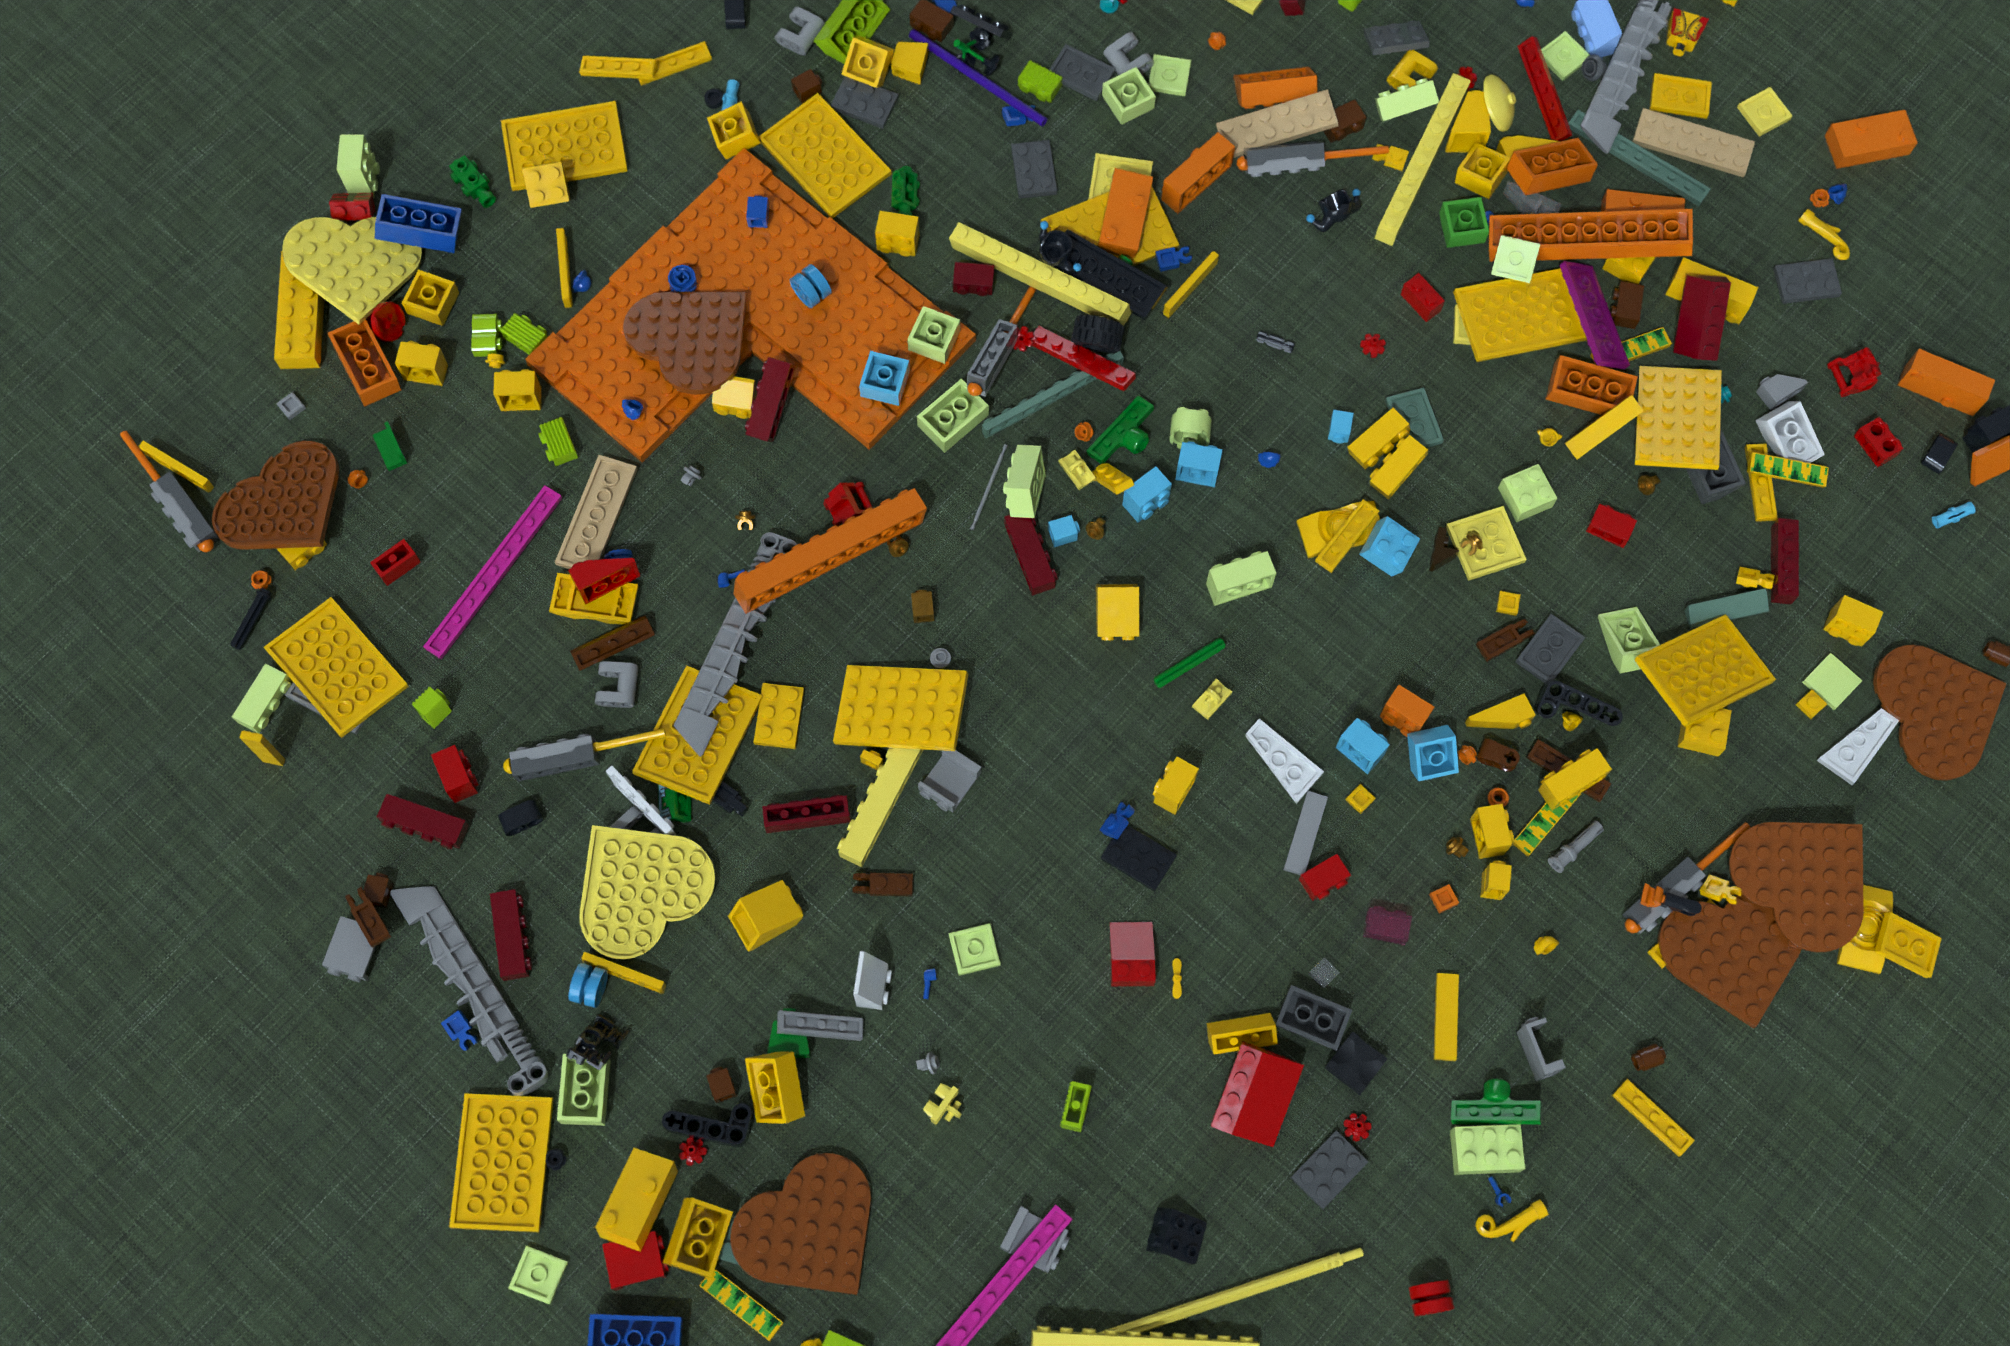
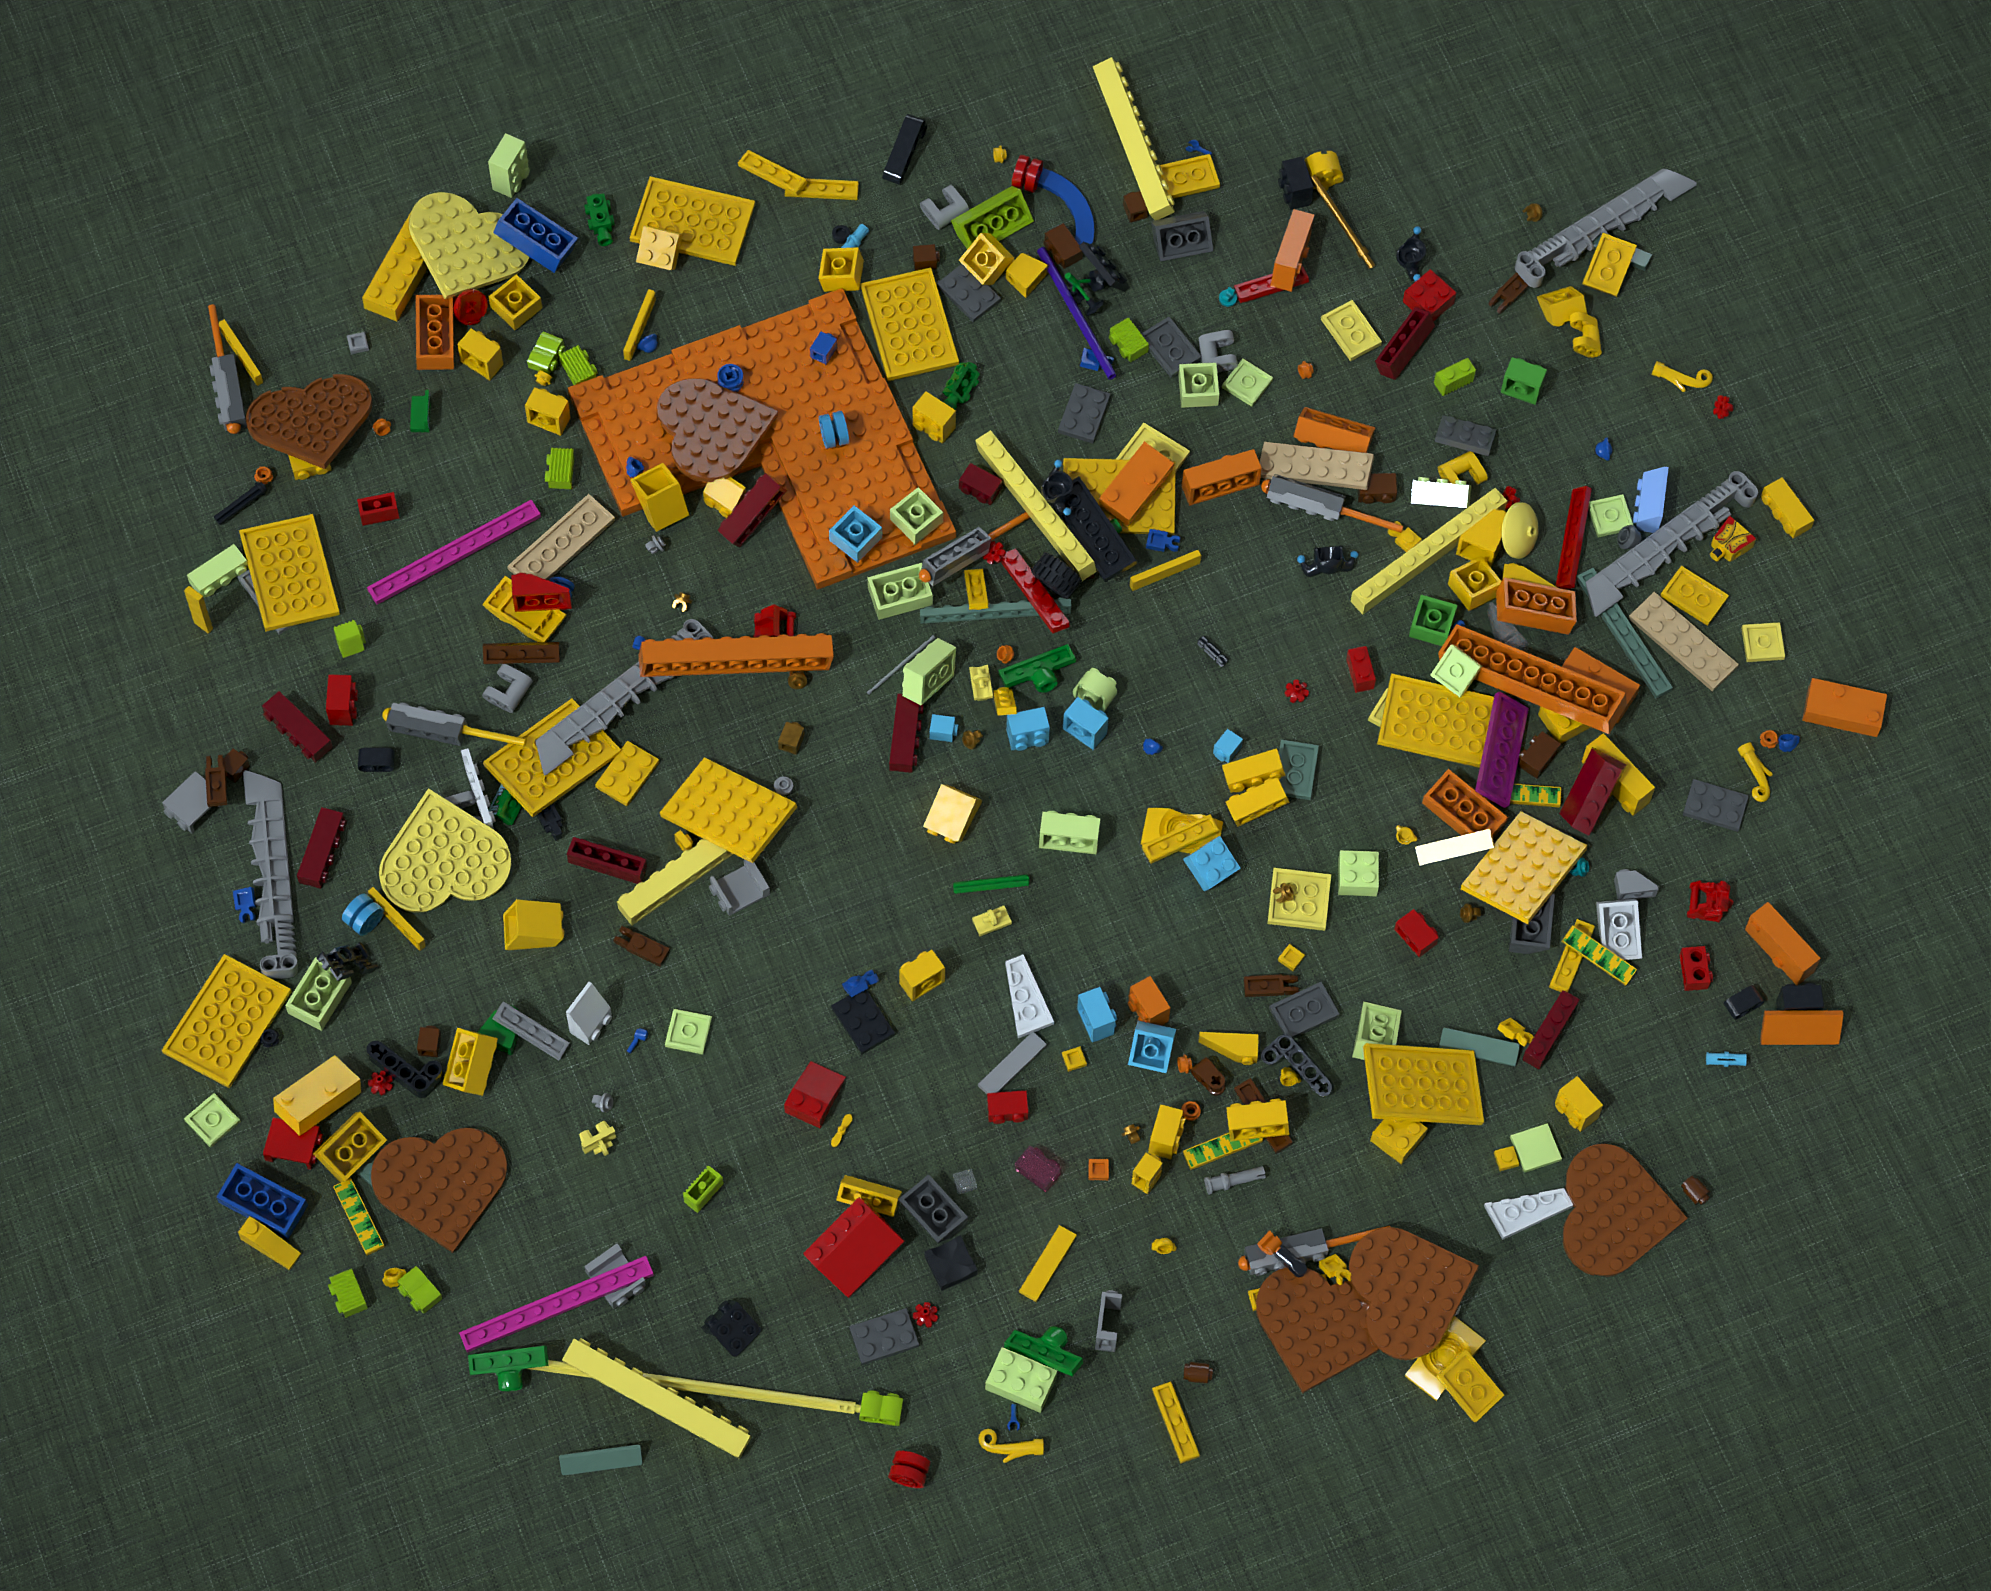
camera: 25 degrees right, 5 degrees down
red brick [329,193,376,220] -> none
dark brown slope [1429,527,1459,572] -> none
none -> yellow slope [630,463,689,532]
none -> lime brick [859,1391,903,1426]
none -> yellow plate [964,569,988,610]

